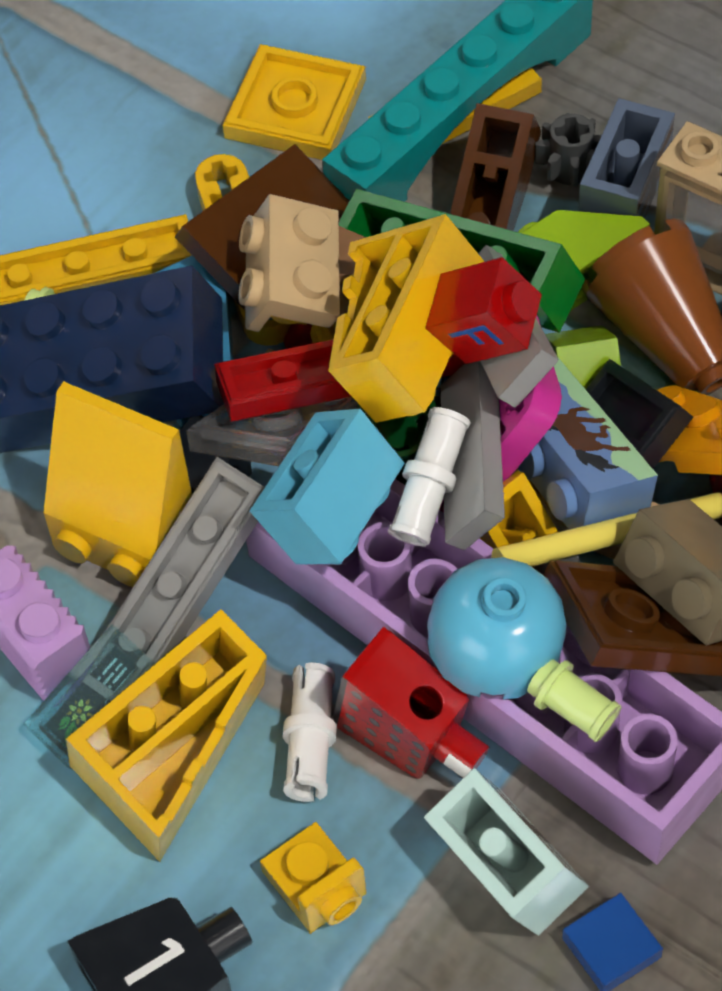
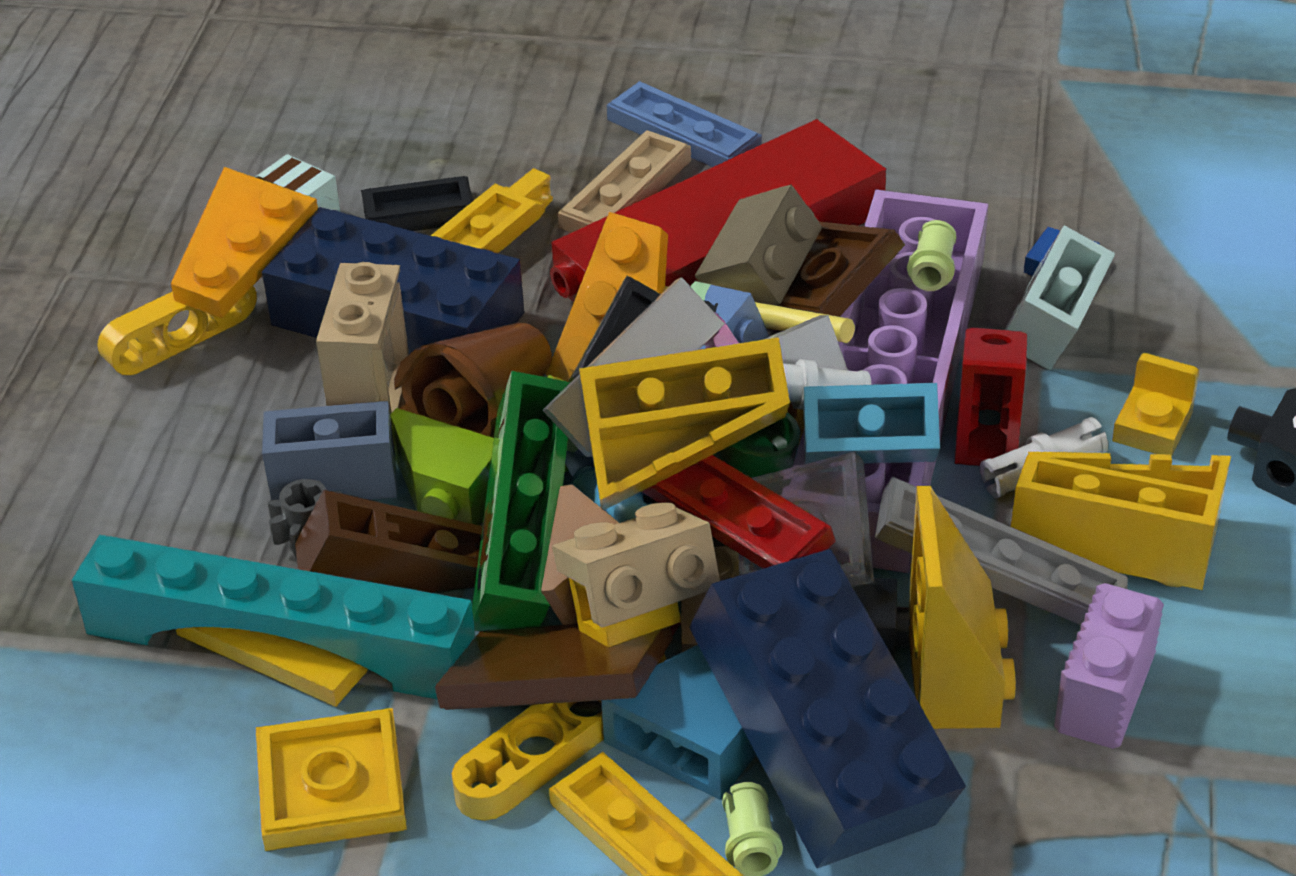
camera: 120 degrees left, 15 degrees down
clear light blue tile [23,624,156,770] -> none
red brick [425,257,542,364] -> none
medium azure cylinder [427,557,566,700] -> none

